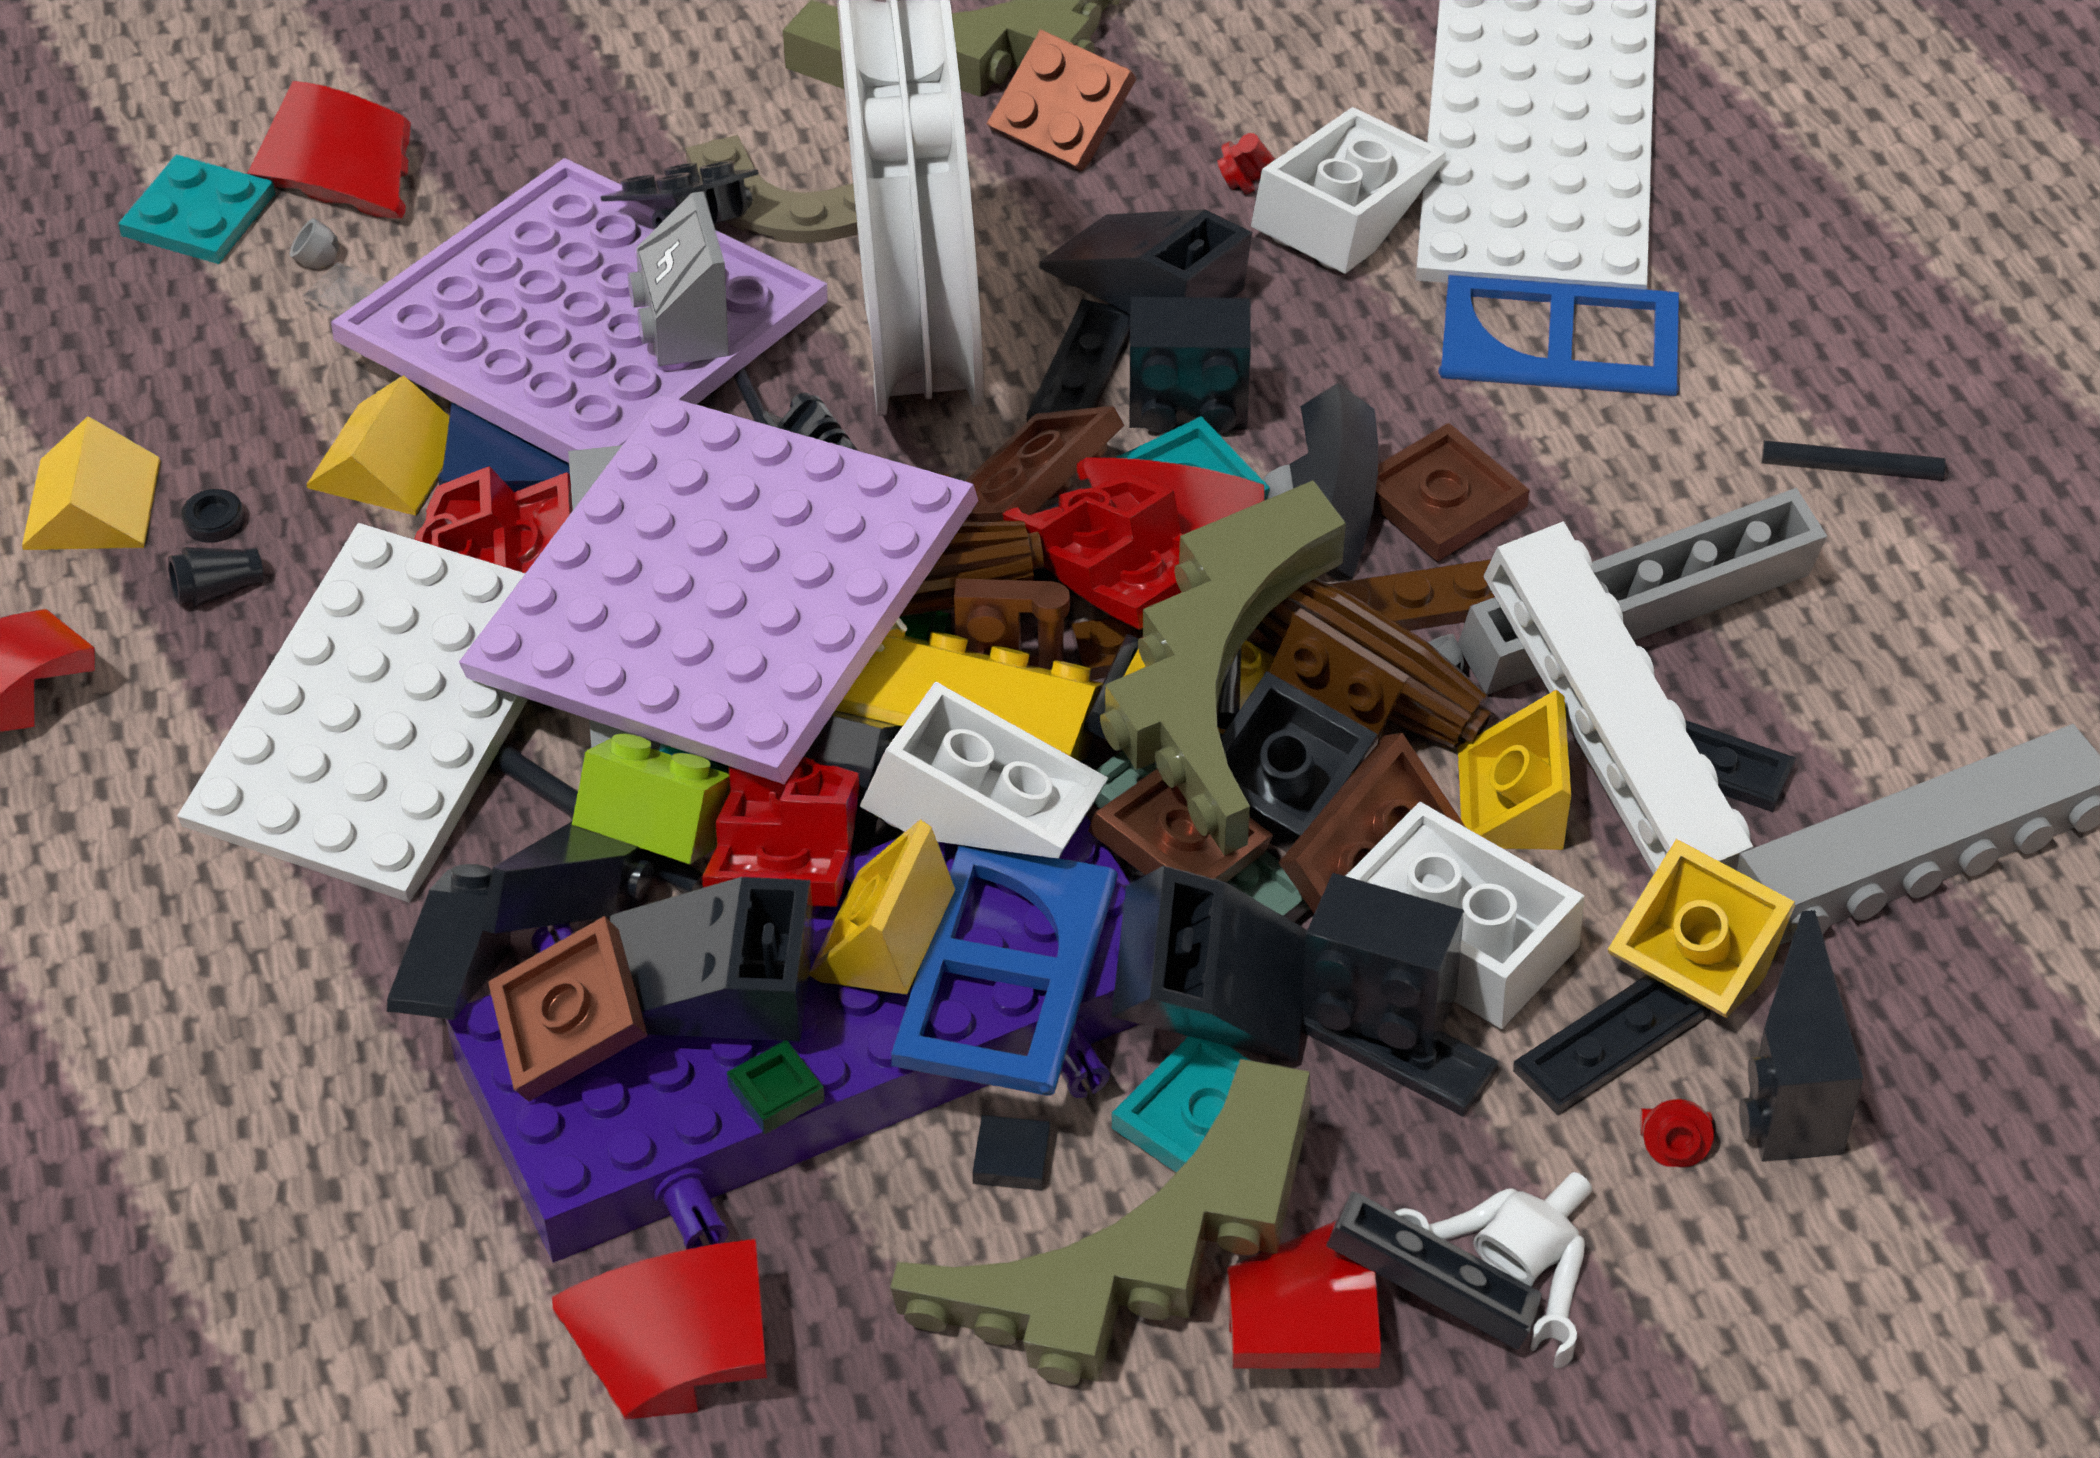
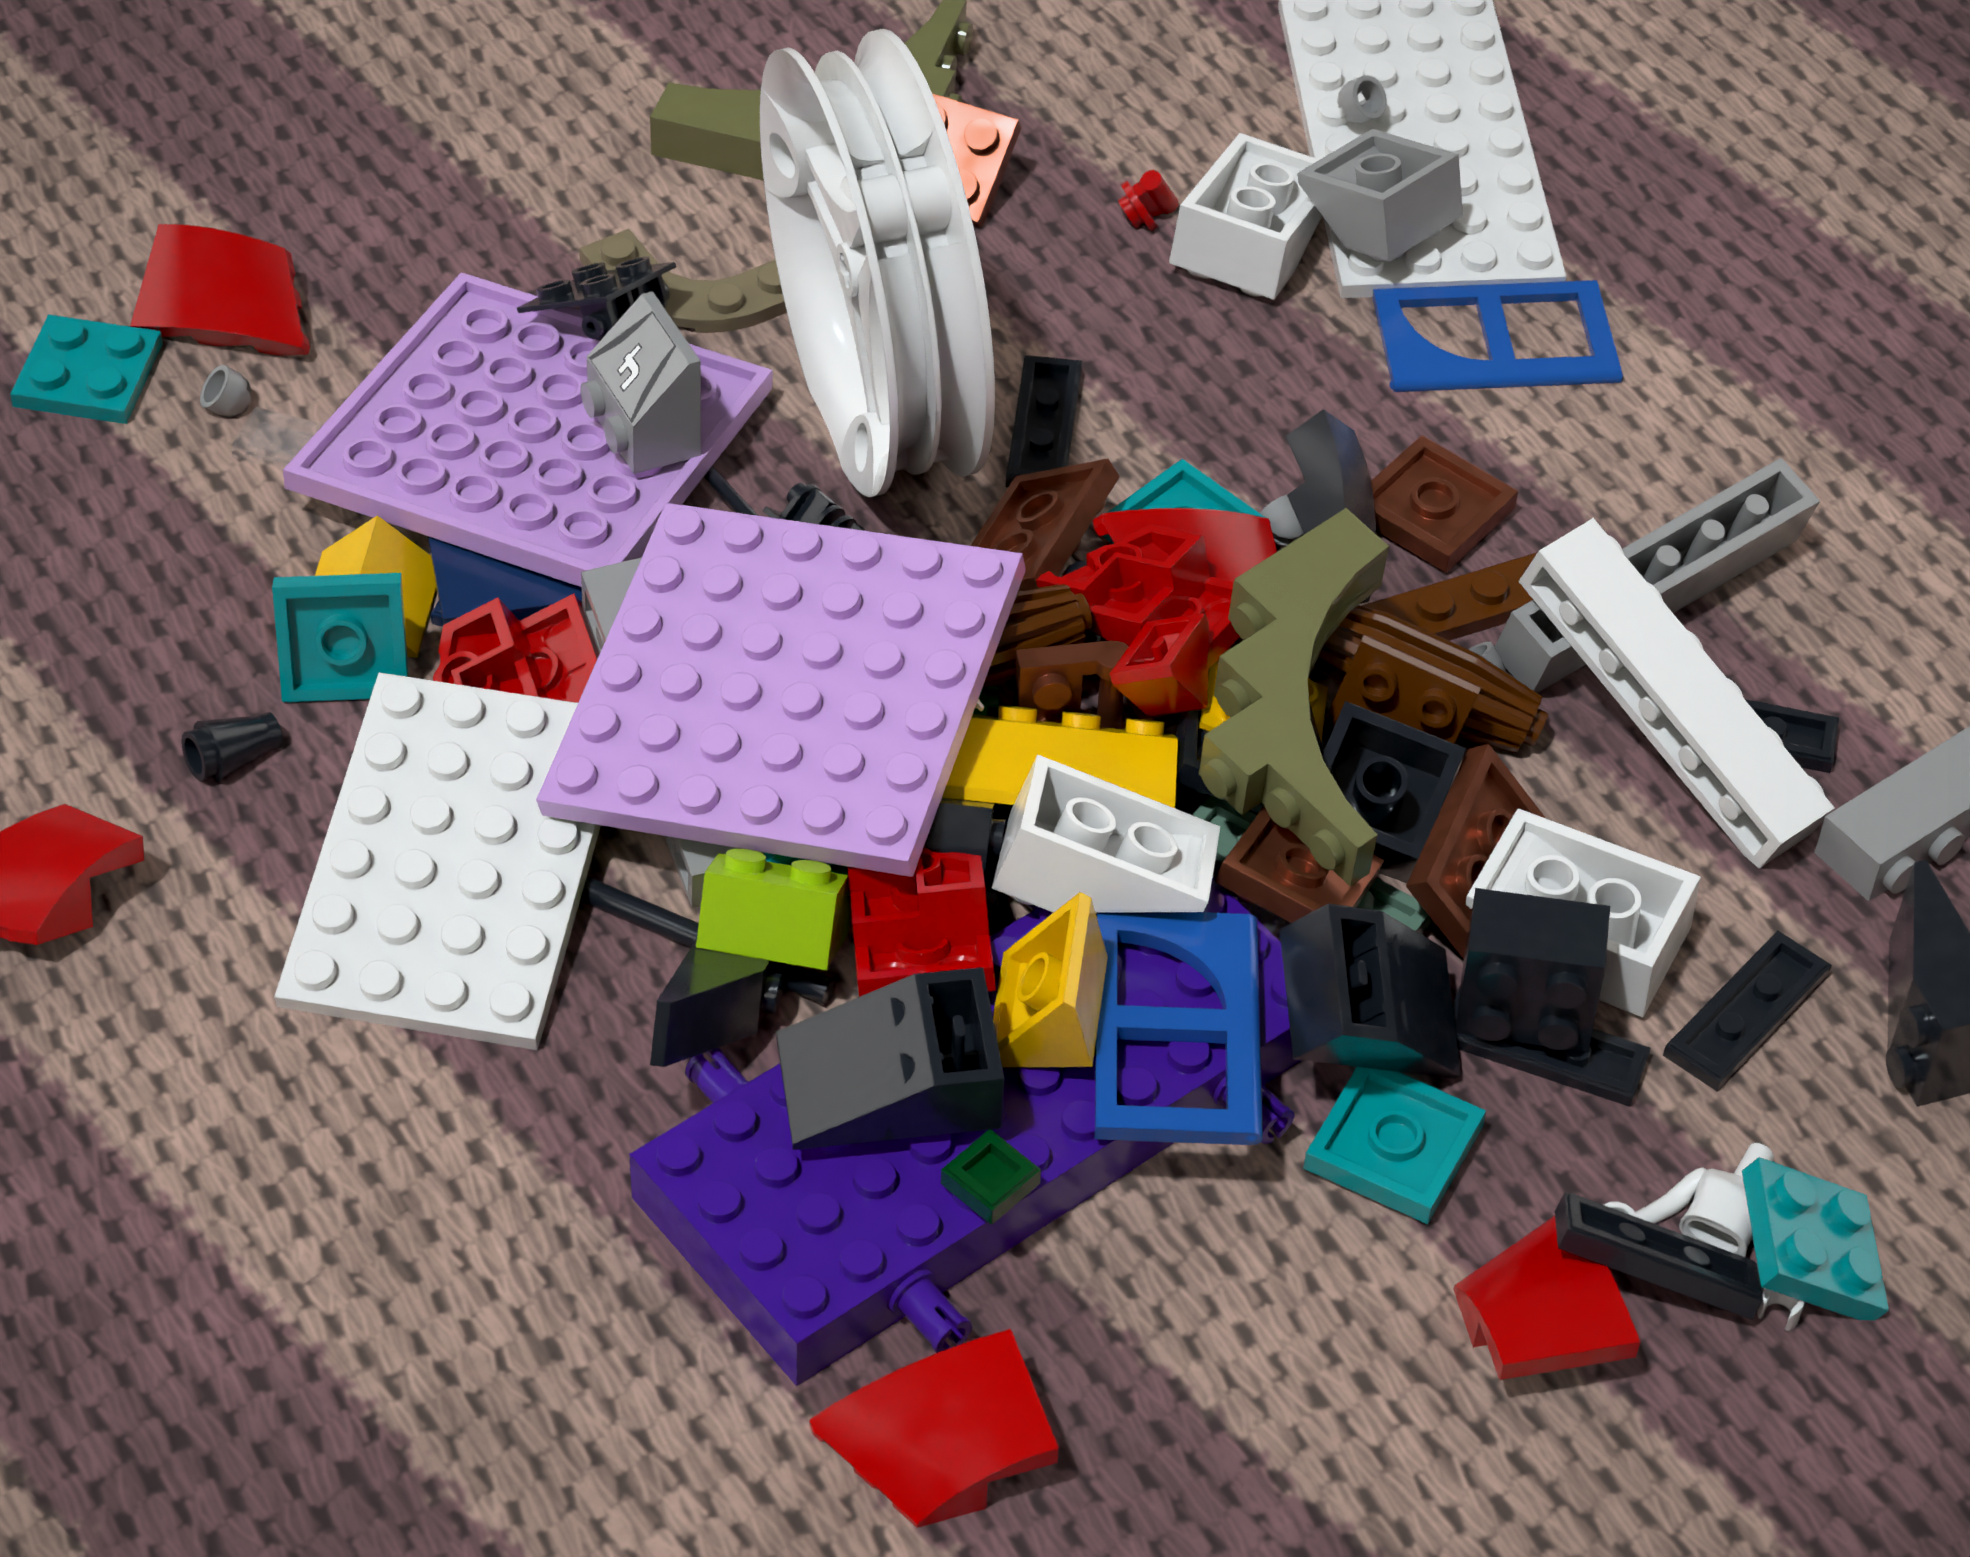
camera: 15 degrees left, 0 degrees up
yellow slope [22,416,160,550] -> none
black tile [181,489,245,543] -> none
black slope [387,864,511,1020] -> none
copper plate [488,916,648,1102] -> none
olive arch [890,1059,1311,1386] -> none
black tile [972,1115,1050,1191] -> none
black slope [1039,209,1253,314] -> none
black brick [1129,297,1251,433] -> none
yellow slope [1458,690,1571,850] -> none
yellow slope [1607,839,1795,1018] -> none
red plate [1640,1099,1714,1168] -> none
black bar [1761,440,1946,481] -> none
none -> teal plate [272,573,409,702]
none -> red slope [1109,613,1209,716]
none -> light grey slope [1297,129,1463,262]
none -> light grey hinge [1337,75,1387,123]
none -> teal plate [1742,1157,1889,1320]

